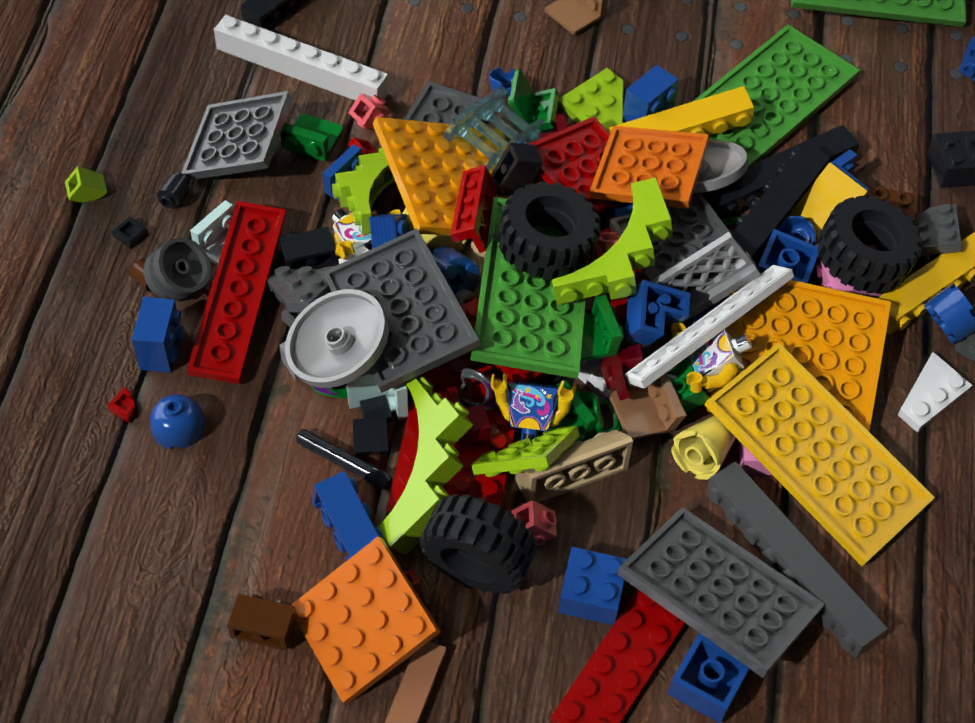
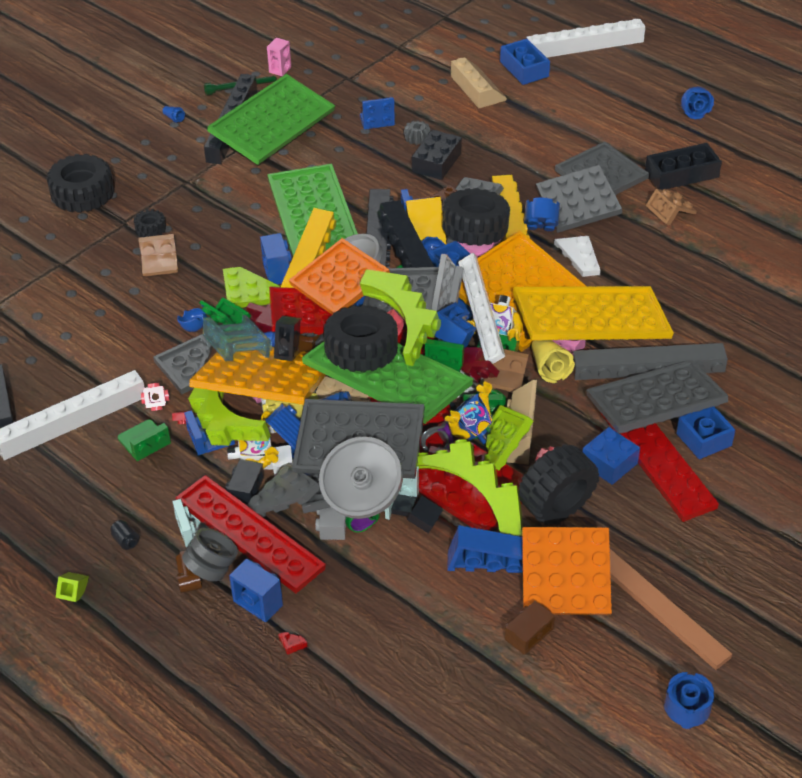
camera: 55 degrees left, 10 degrees down
black tile [112,217,148,249] -> none
blue cylinder [150,394,205,449] -> none
dark grey plate [181,91,293,180] -> none
black axle [296,429,392,489] -> none
red fence [450,165,498,253] -> none

